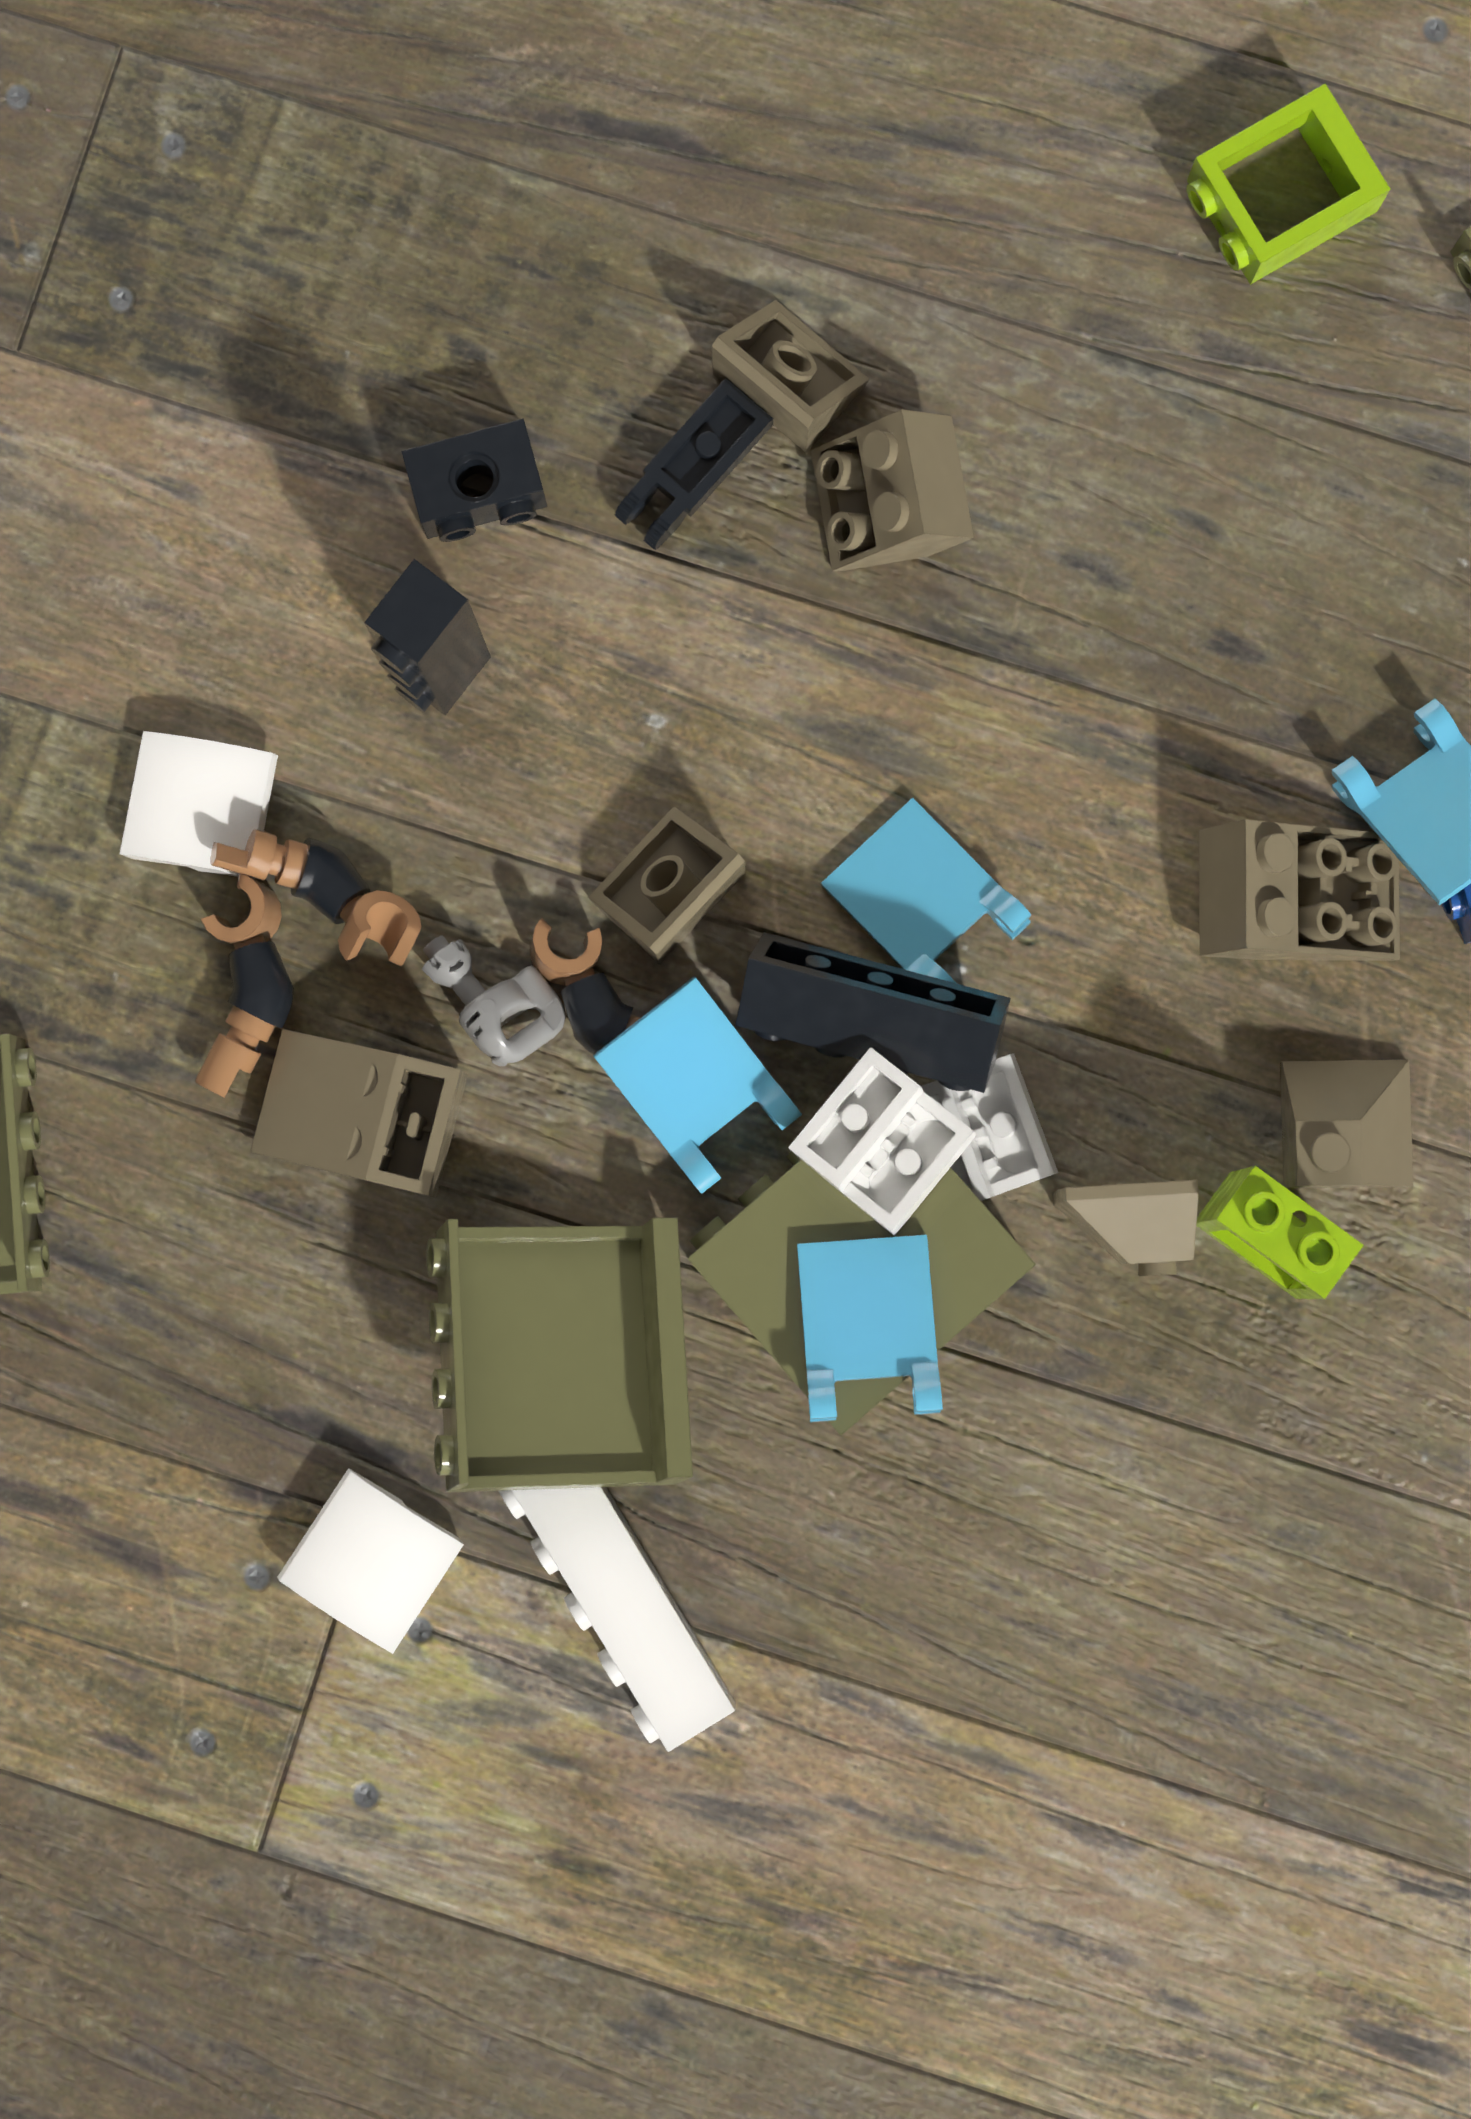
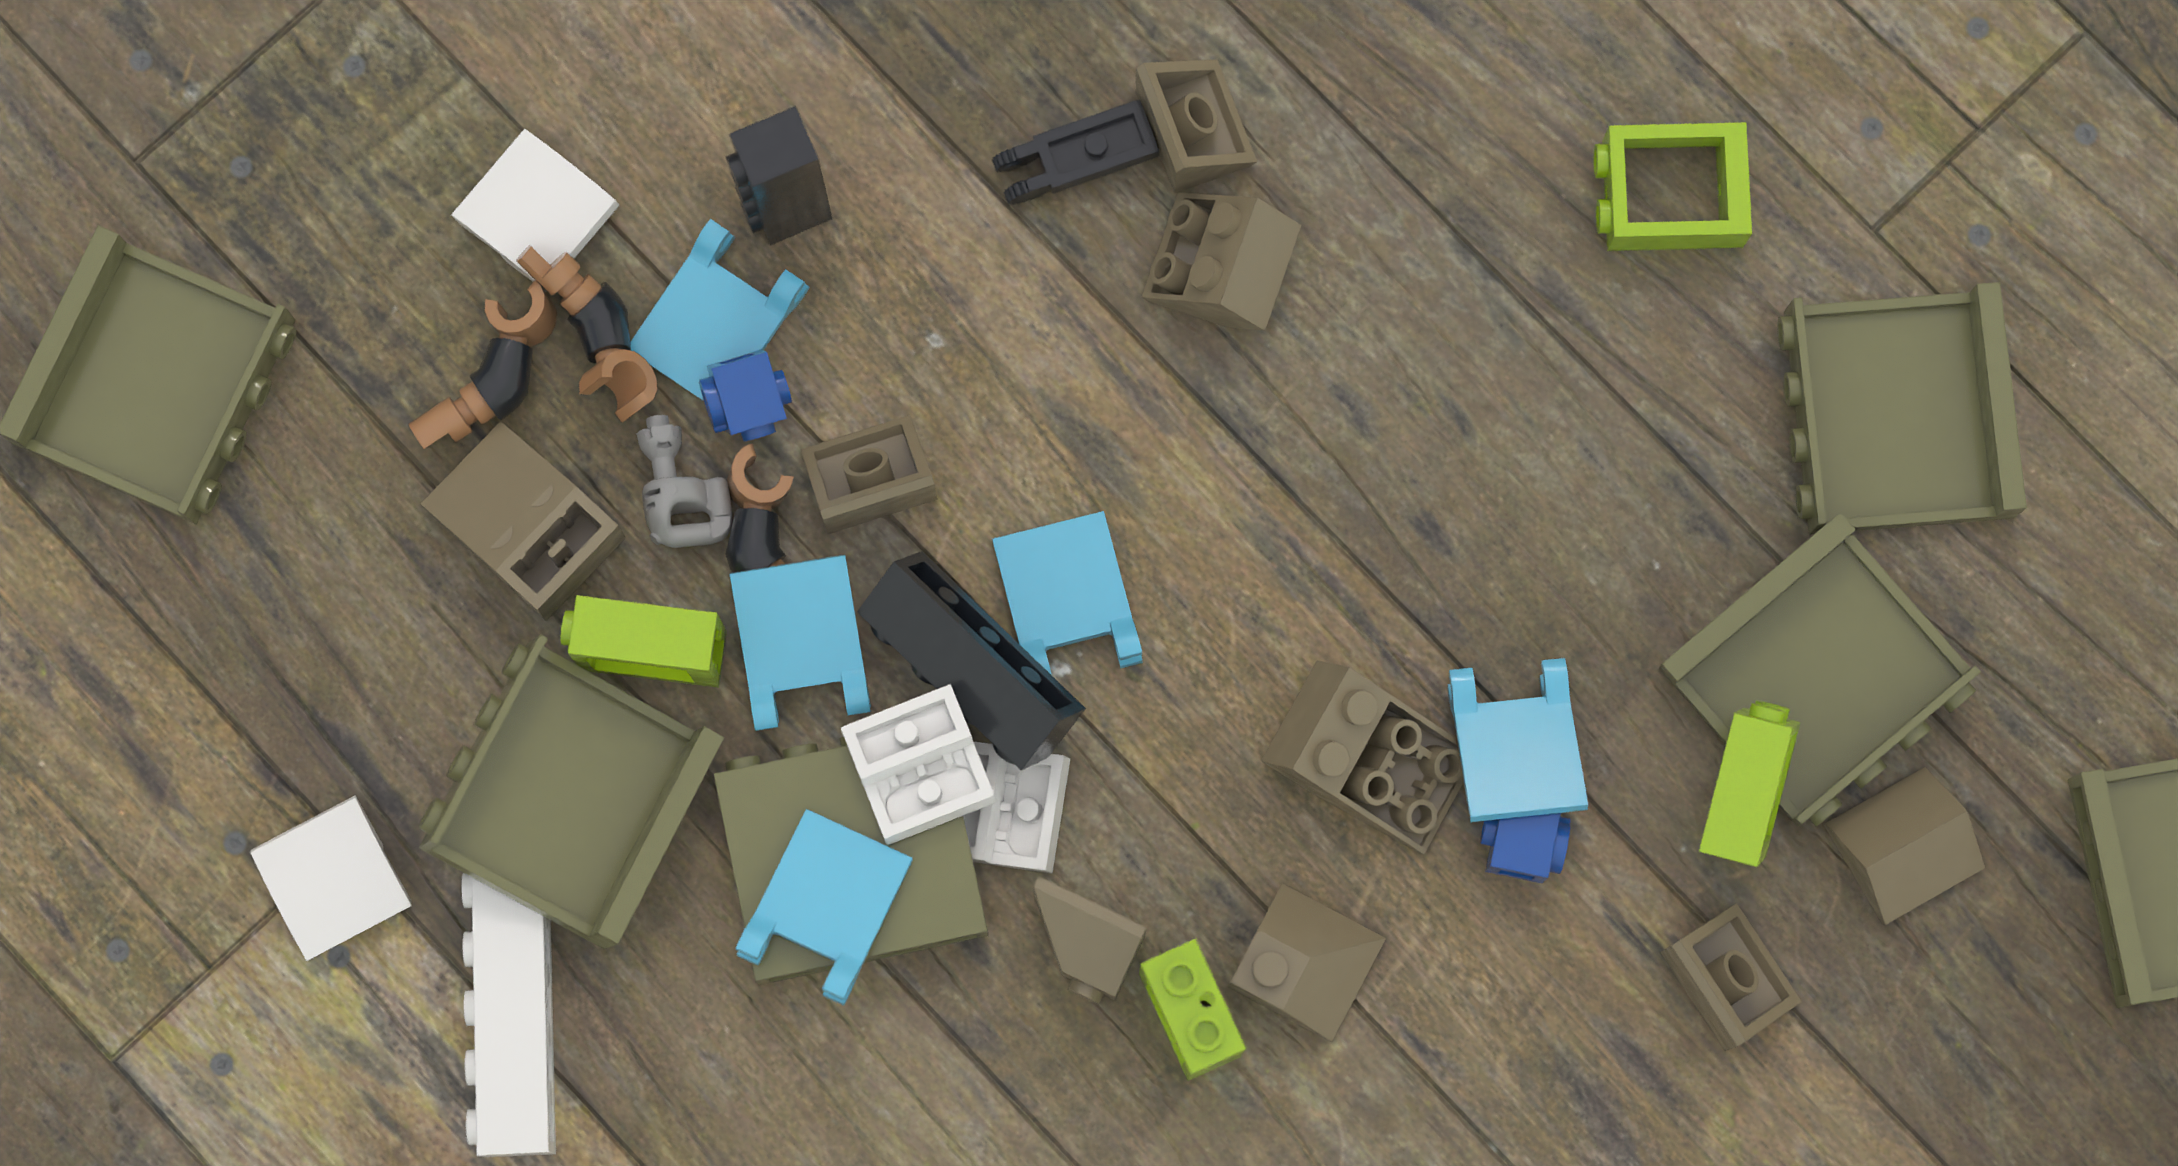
camera: 25 degrees right, 5 degrees down
black brick [401,418,548,542] -> none
none -> lime window [561,595,727,688]
none -> medium azure flag [630,219,810,401]
none -> blue brick [699,350,792,441]

